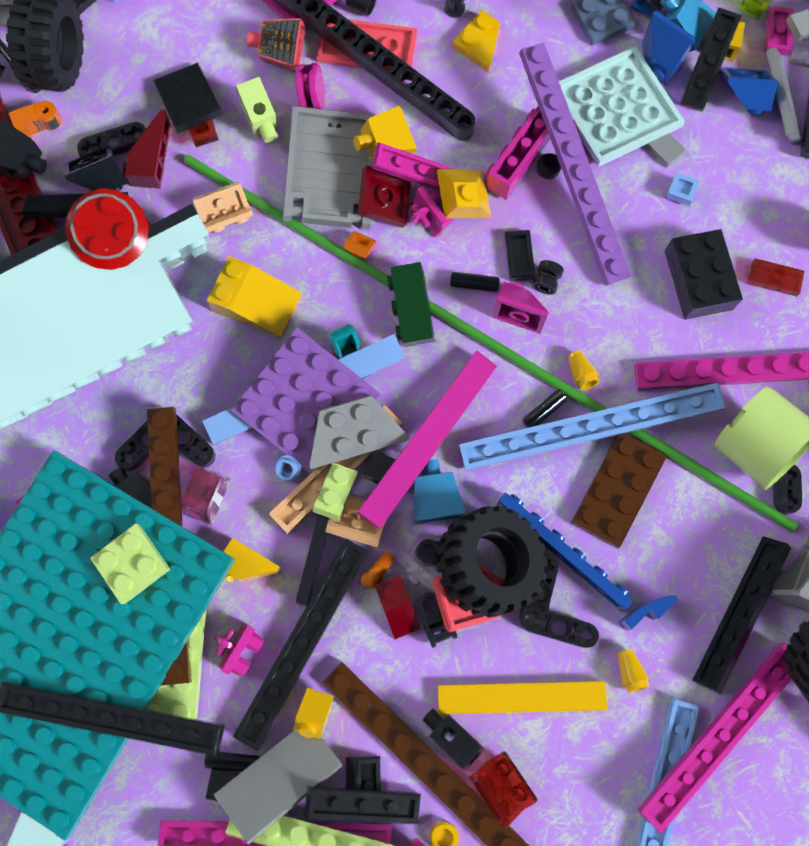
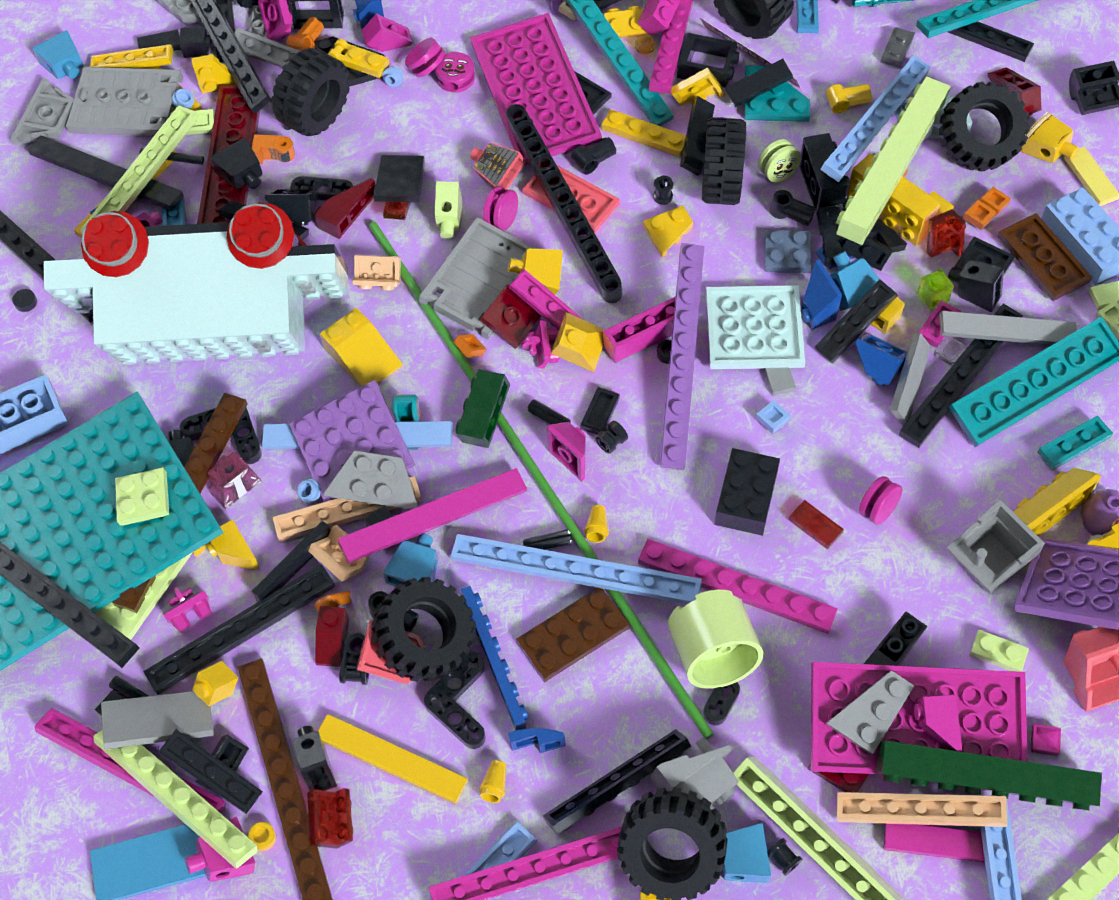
camera: 30 degrees right, 15 degrees down
yellowish green plate [313,463,358,521] -> none

